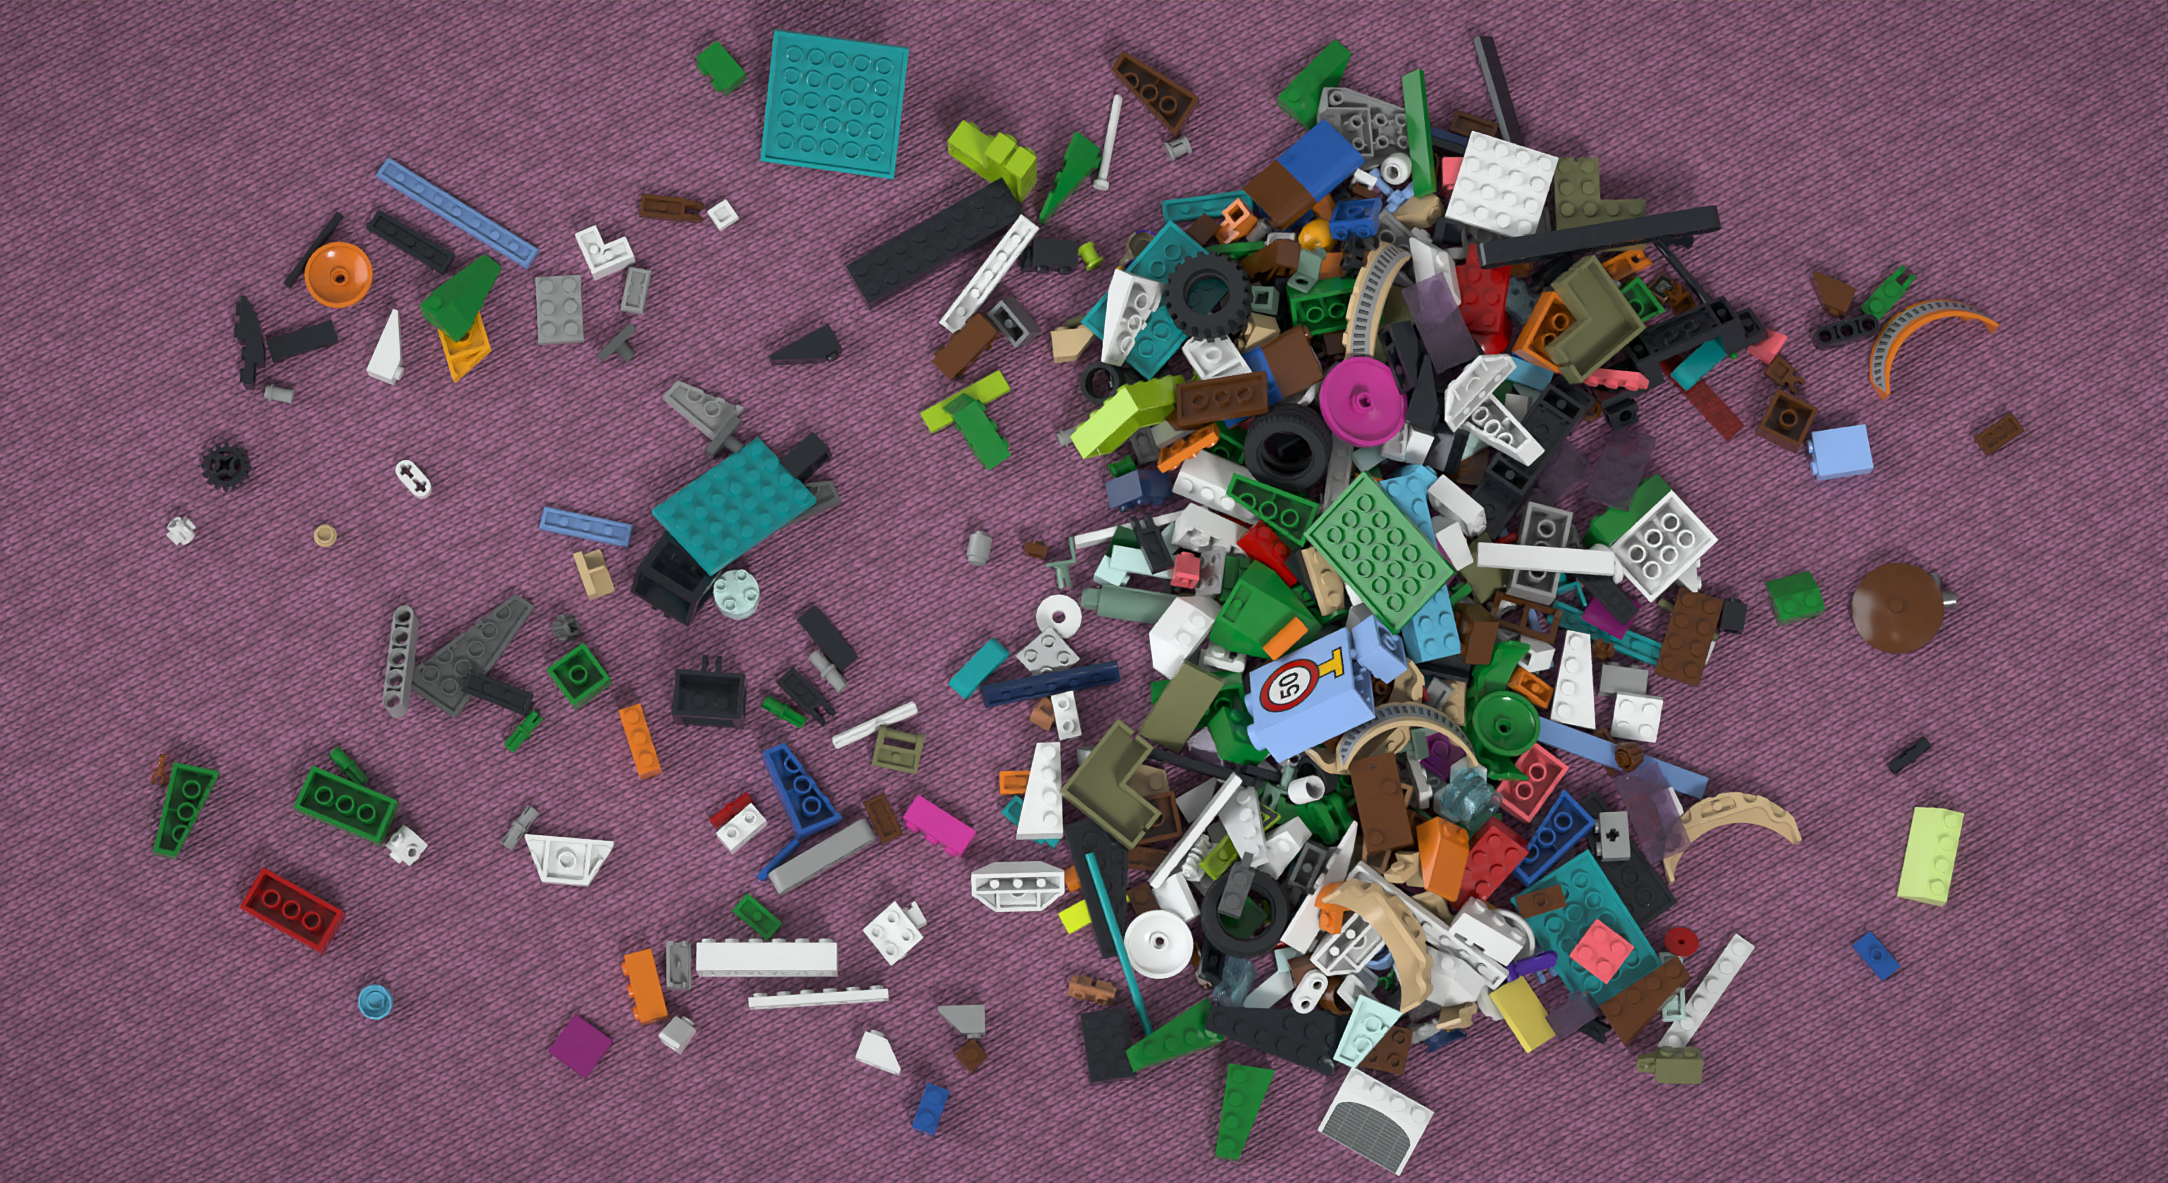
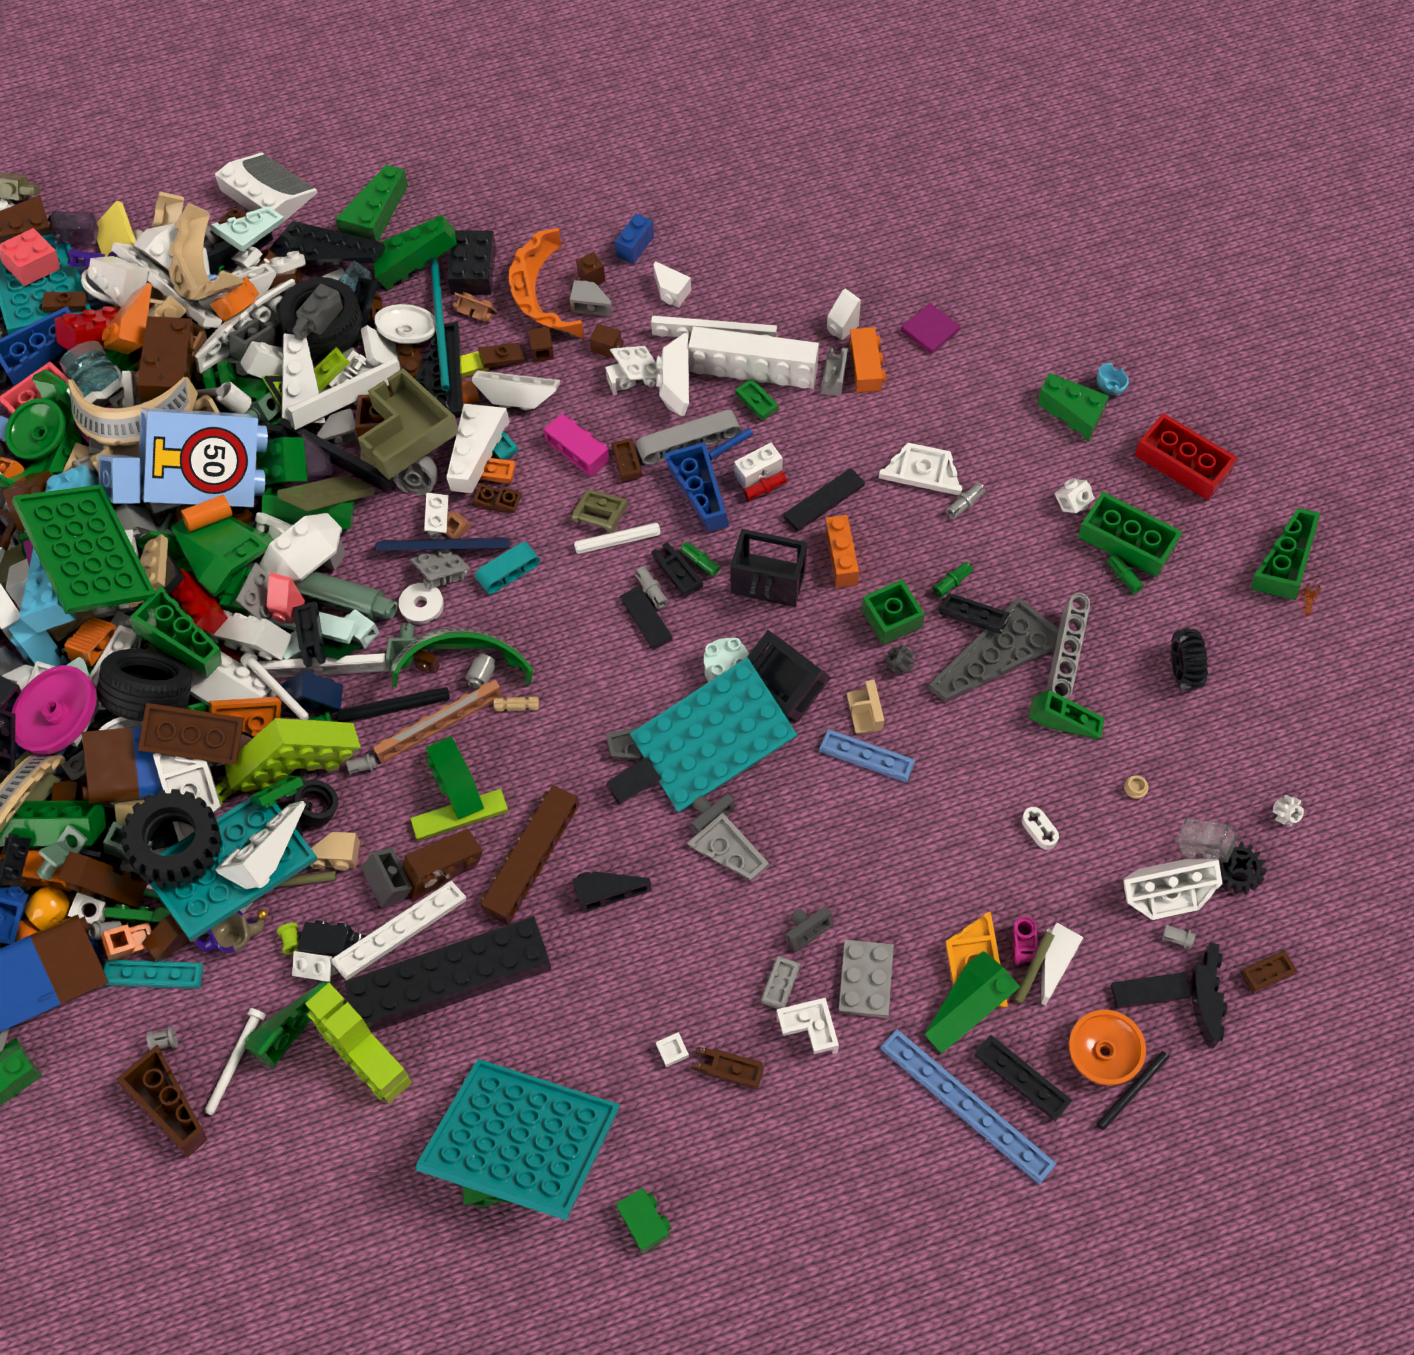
camera: 165 degrees left, 15 degrees down
none -> light grey bar [196,387,224,399]
none -> white bar [241,651,309,720]
none -> green plate [249,775,304,808]
none -> white hinge [292,951,339,982]
none -> black axle [336,687,450,722]
none -> nougat plate [373,680,502,764]
none -> green windscreen [391,627,533,687]
none -> reddish brown slope [472,483,522,513]
none -> reddish brown plate [478,343,525,368]
none -> reddish brown brick [480,785,579,925]
none -> tan axle [494,696,539,711]
none -> orange windscreen [509,228,584,339]
none -> reddish brown brick [529,327,554,362]
none -> reddish brown brick [590,323,624,359]
none -> white wedge [656,333,689,416]
none -> black tile [783,468,865,532]
none -> dark pink piece [1011,917,1039,966]
none -> olive bar [1014,931,1055,1003]
none -> green slope [1028,690,1105,739]
none -> green wedge [1038,373,1109,442]
none -> white wedge [1123,859,1222,920]
none -> black gear [1170,628,1208,691]
none -> clear brick [1175,818,1238,863]
none -> reddish brown plate [1240,950,1298,994]

